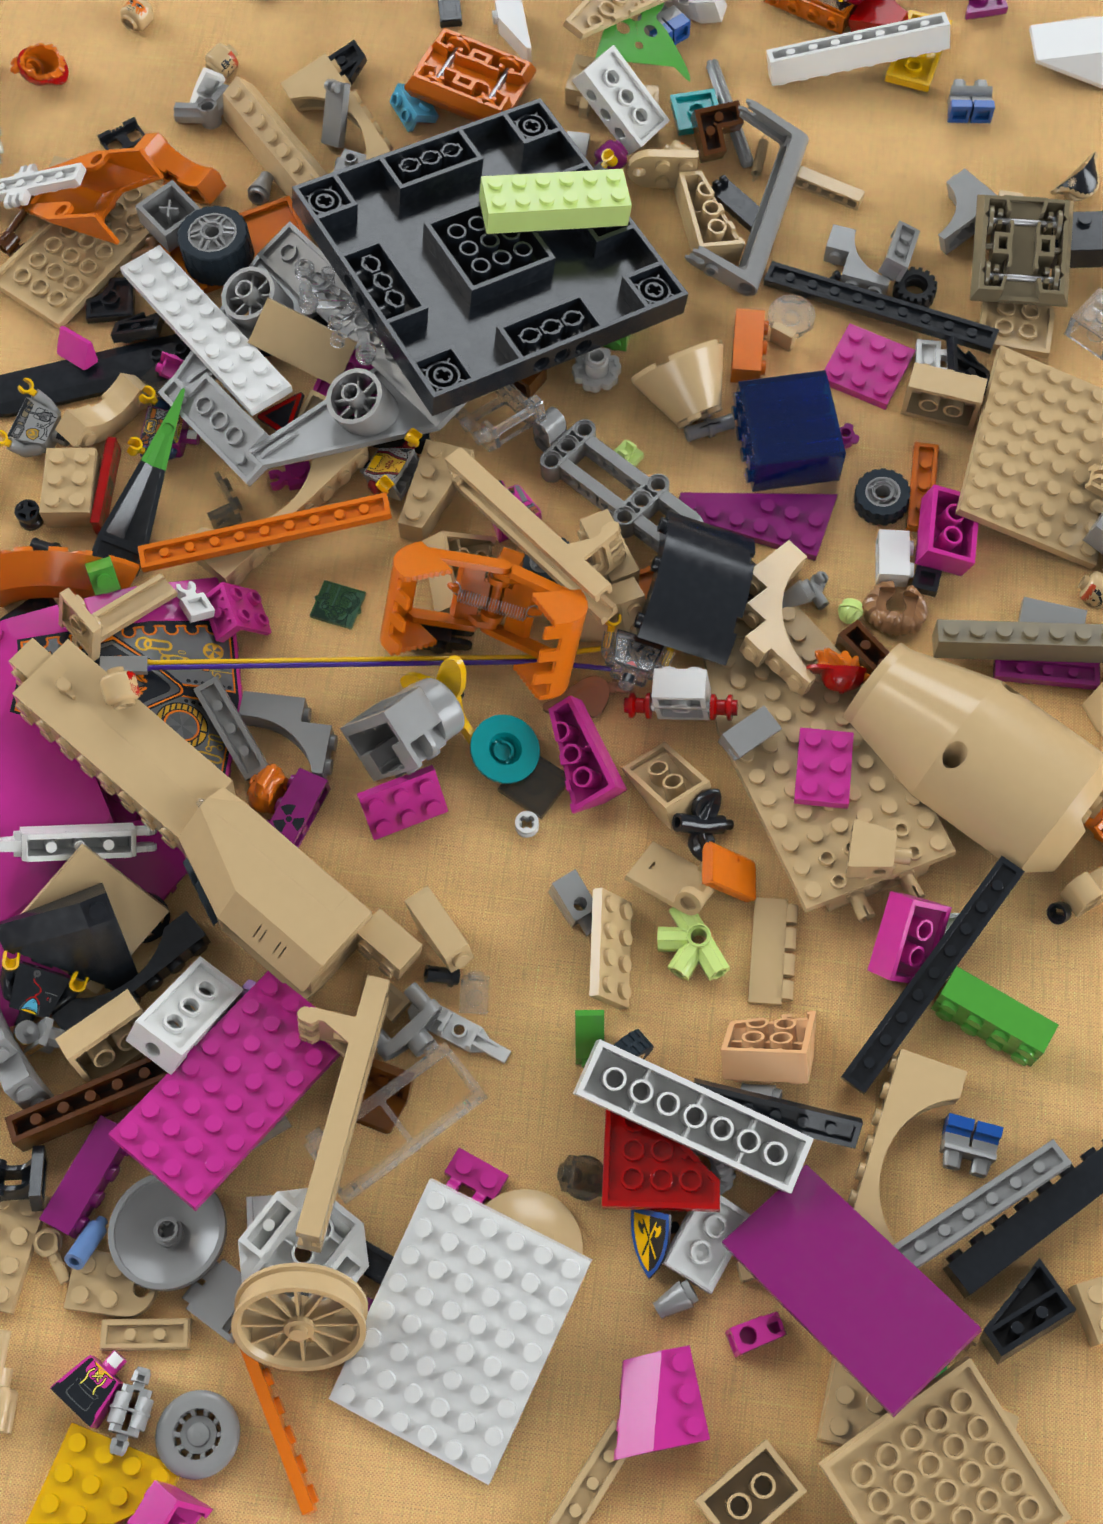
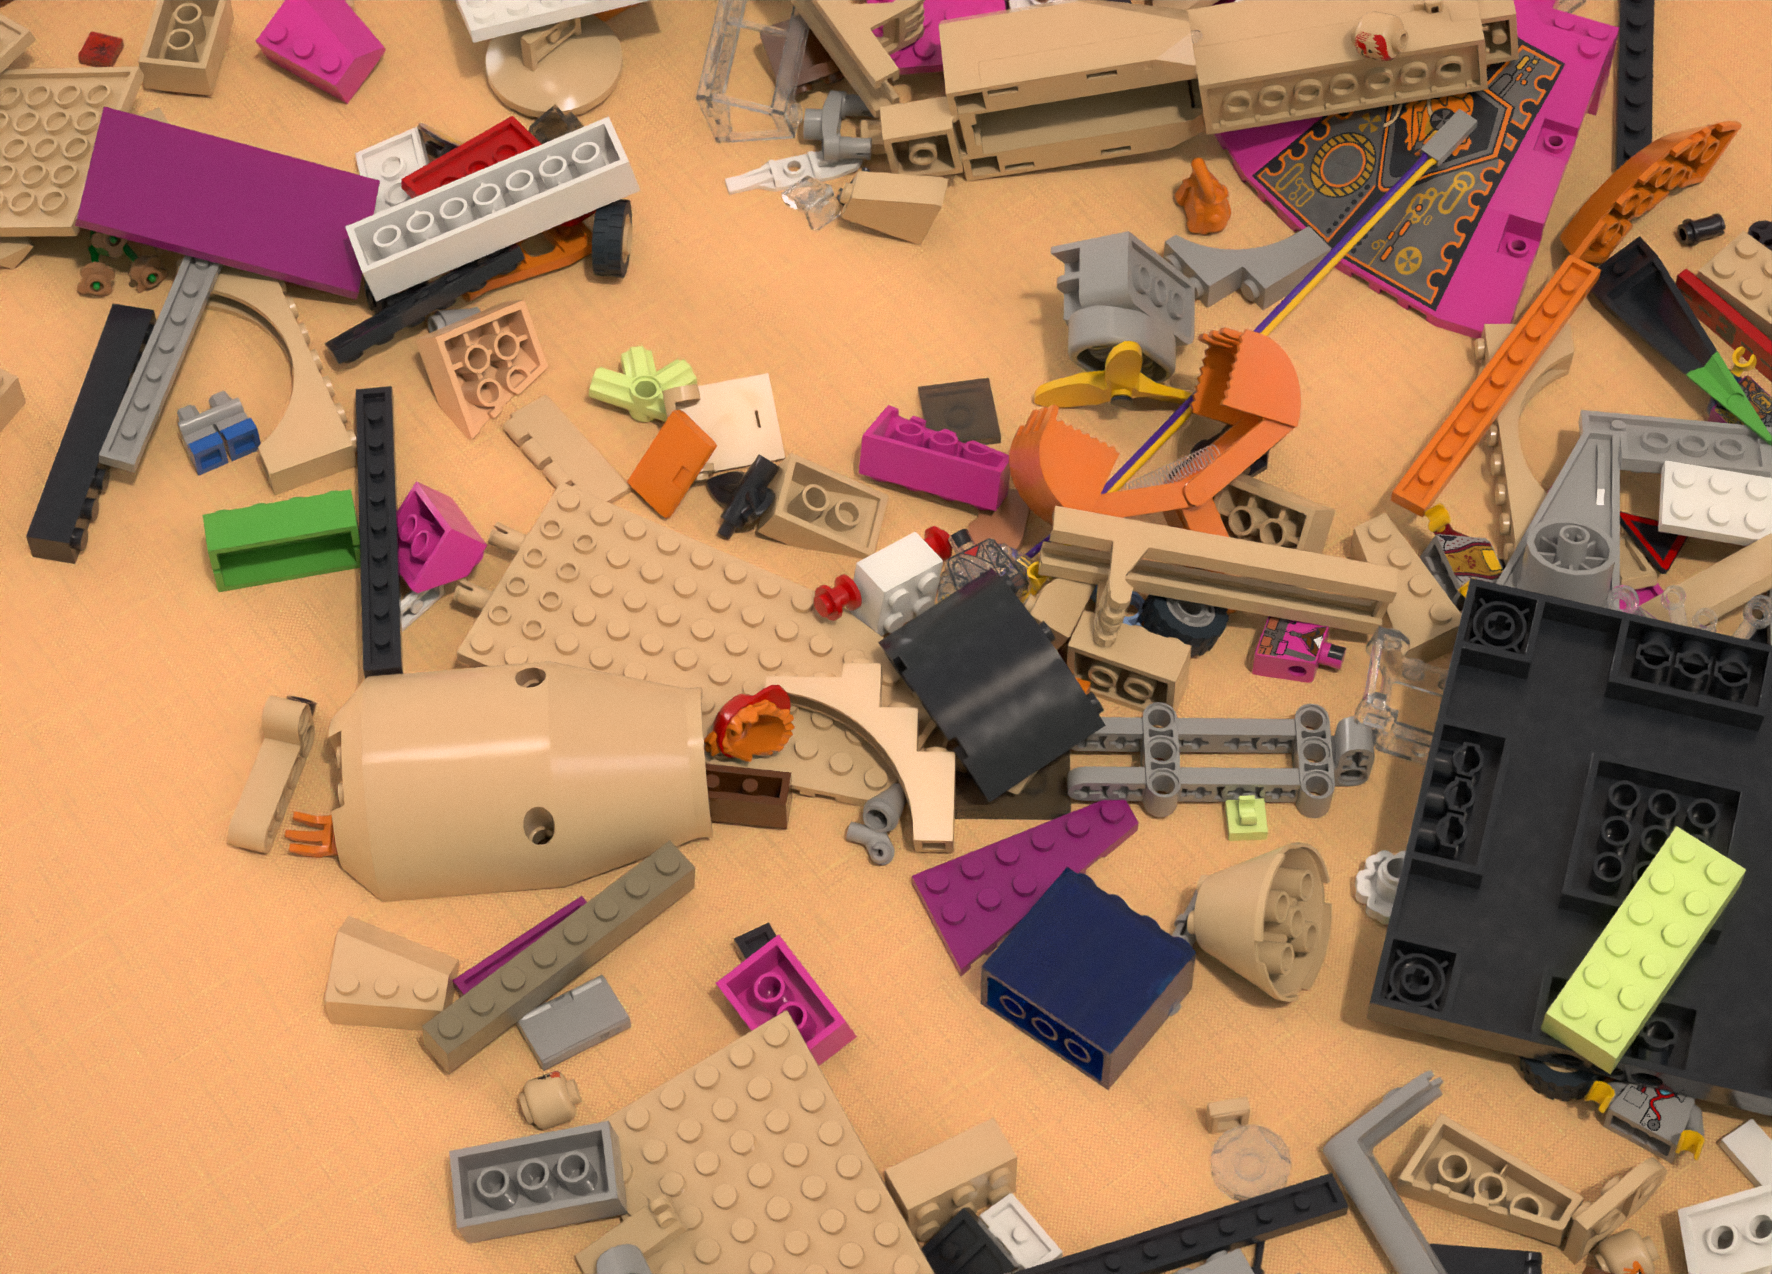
camera: 135 degrees right, 10 degrees down
tan bracket [59,574,178,661] -> none
bright green brick [85,556,121,596] -> none
white plate [176,581,215,623] -> none
light grey plate [193,676,269,781] -> none
dark pink bracket [205,582,272,643] -> none
clear smoke bracket [207,471,243,529] -> none
magenta brick [267,768,331,848] -> none
clear green piece [310,580,366,630] -> none
dark pink plate [357,765,449,841] -> none
dark pink plate [444,1147,509,1204] -> none
teal hat [470,715,540,784] -> none
white bush [515,811,539,838] -> none
light grey torso [548,869,593,936] -> none
bright green slope [575,1010,604,1068] -> none
tan plate [589,887,633,1010] -> none
magenta head [594,140,628,169] -> none
light grey cone [653,1279,699,1319] -> none
light grey hinge [718,706,782,761] -> none
dark pink leg [725,1311,787,1358] -> none
orange brick [730,308,769,385] -> none
dark pink plate [794,727,854,809] -> none
dark pink plate [819,323,915,410] -> none
magenta plate [831,423,859,449] -> none
yellowish green plate [838,598,864,624] -> none
tan torso [845,819,912,878] -> none
black wheel [854,468,911,526] -> none
medium nougat piece [862,581,928,637] -> none
white brick [875,529,914,587] -> none
orange tile [905,442,939,532] -> none
black wedge [980,1258,1076,1365] -> none

